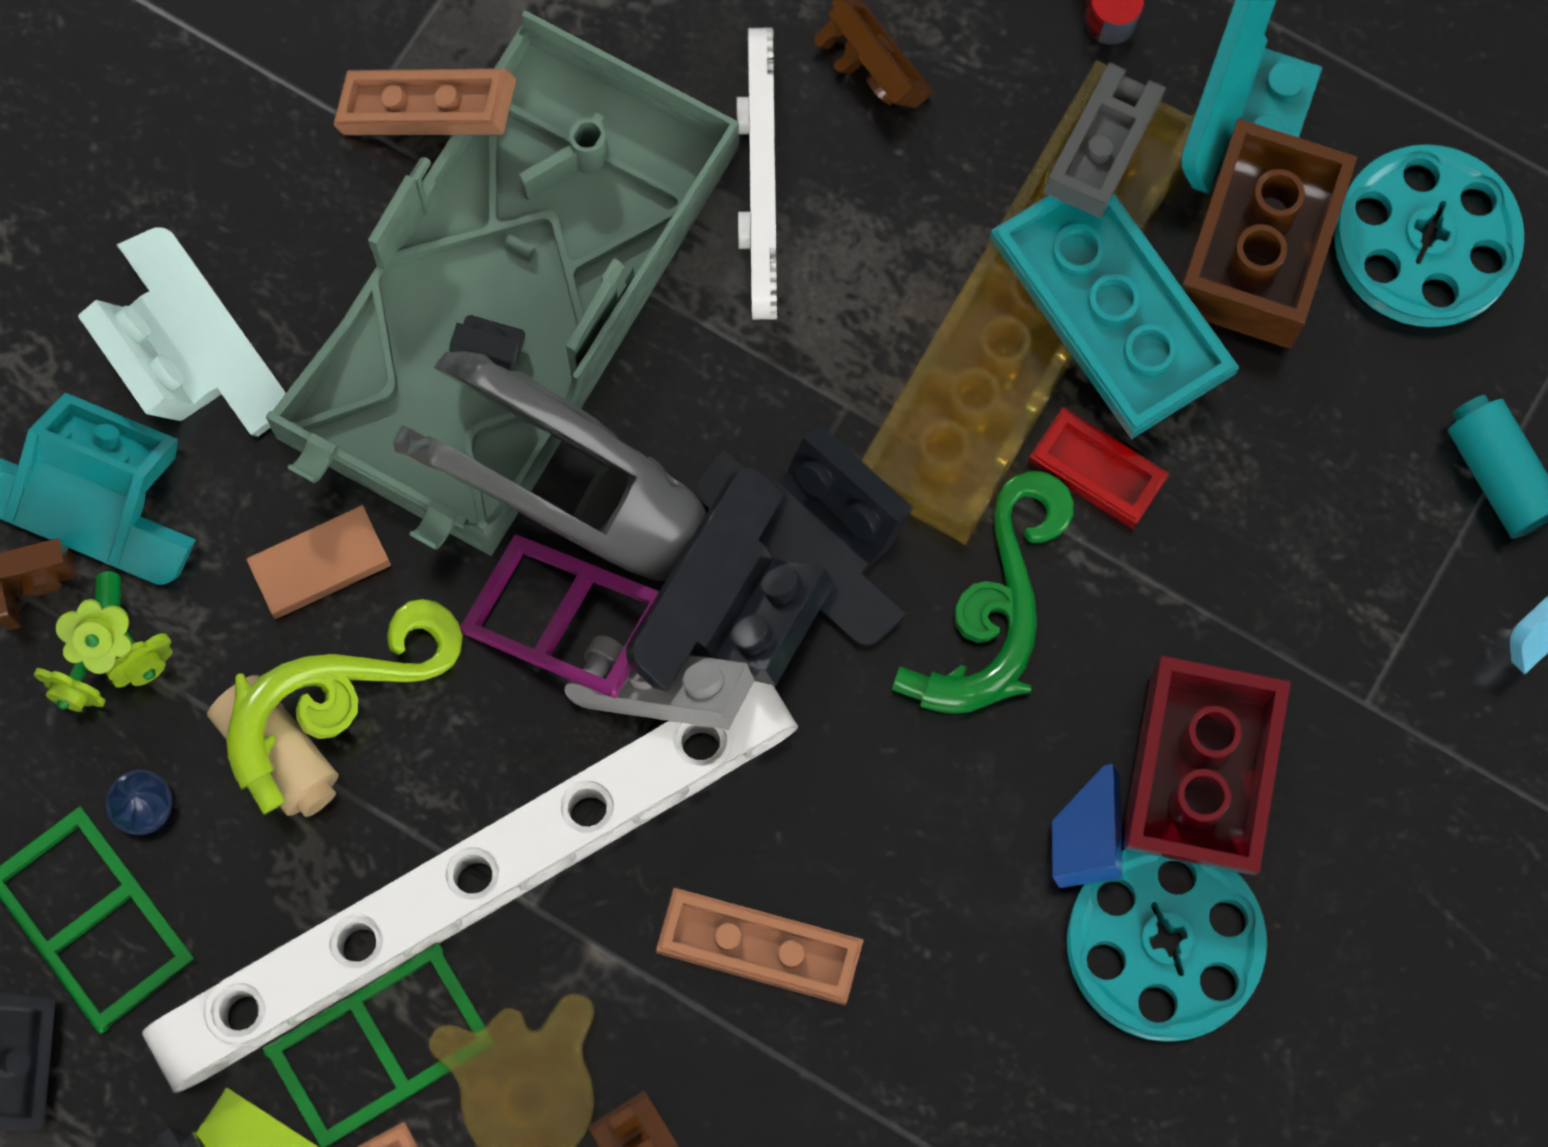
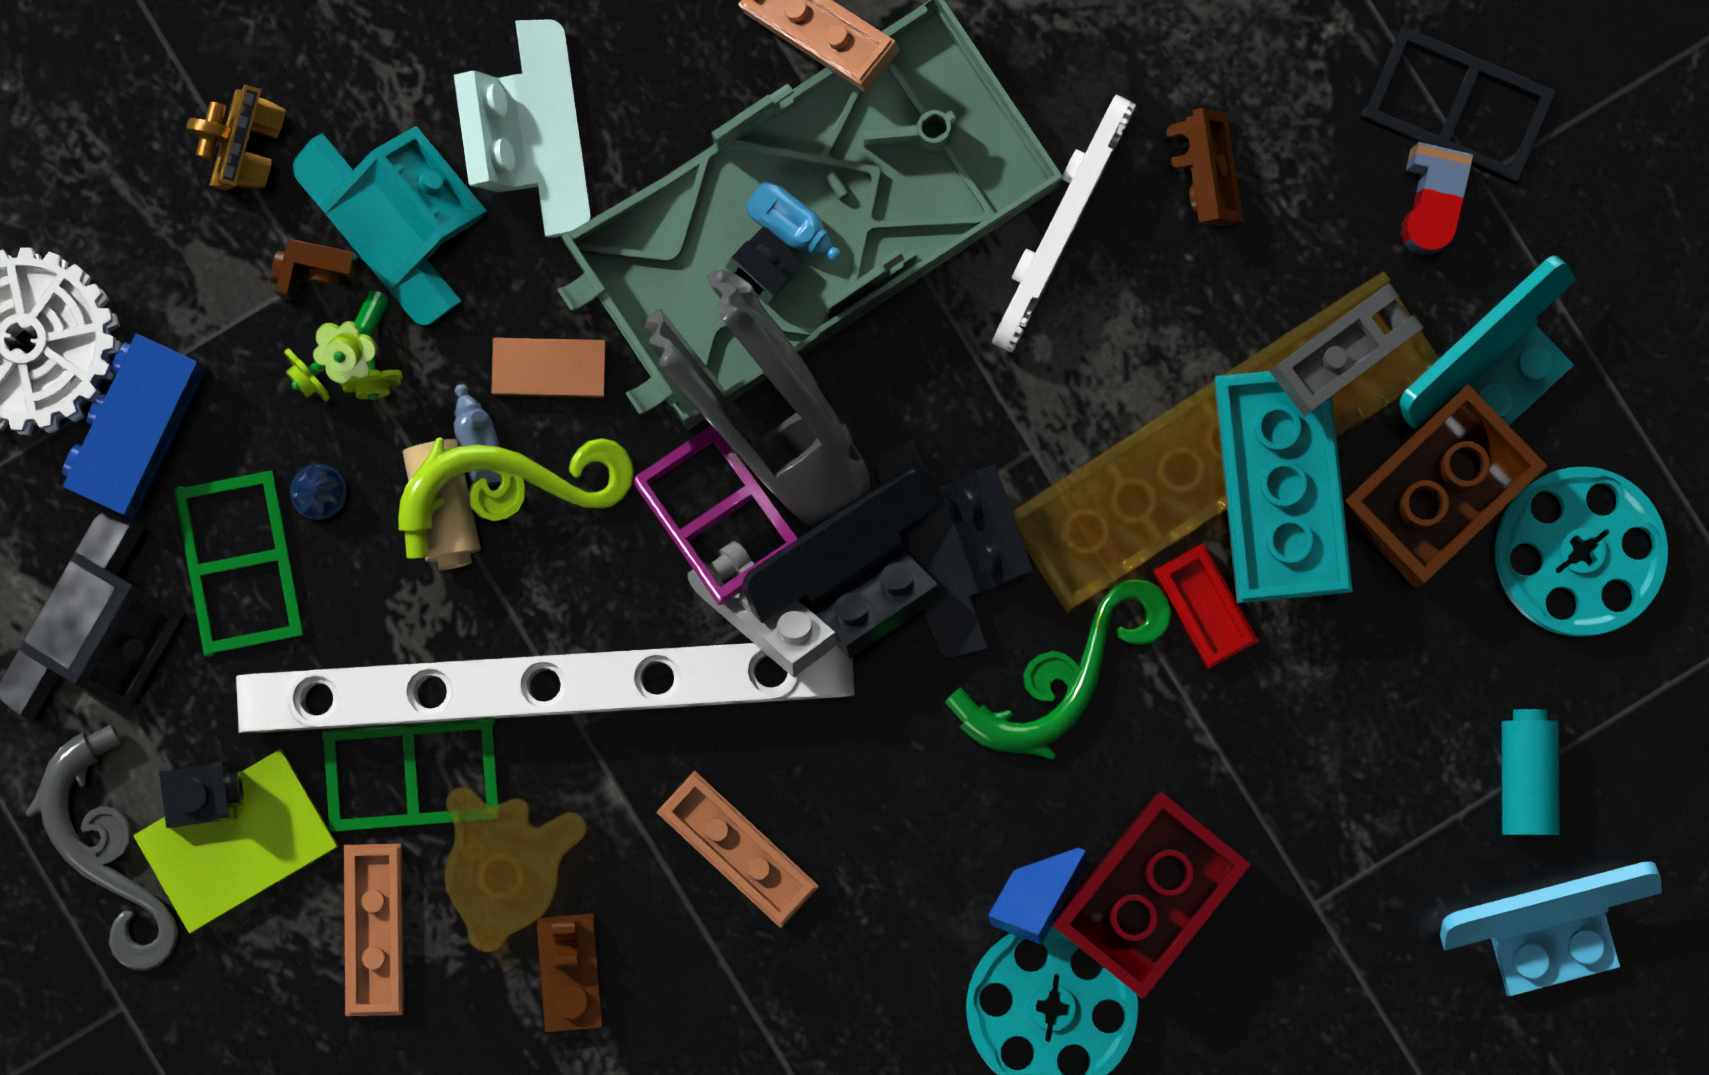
camera: 30 degrees right, 10 degrees up
none -> sand blue piece [454,384,500,487]
none -> dark azure piece [745,181,841,261]

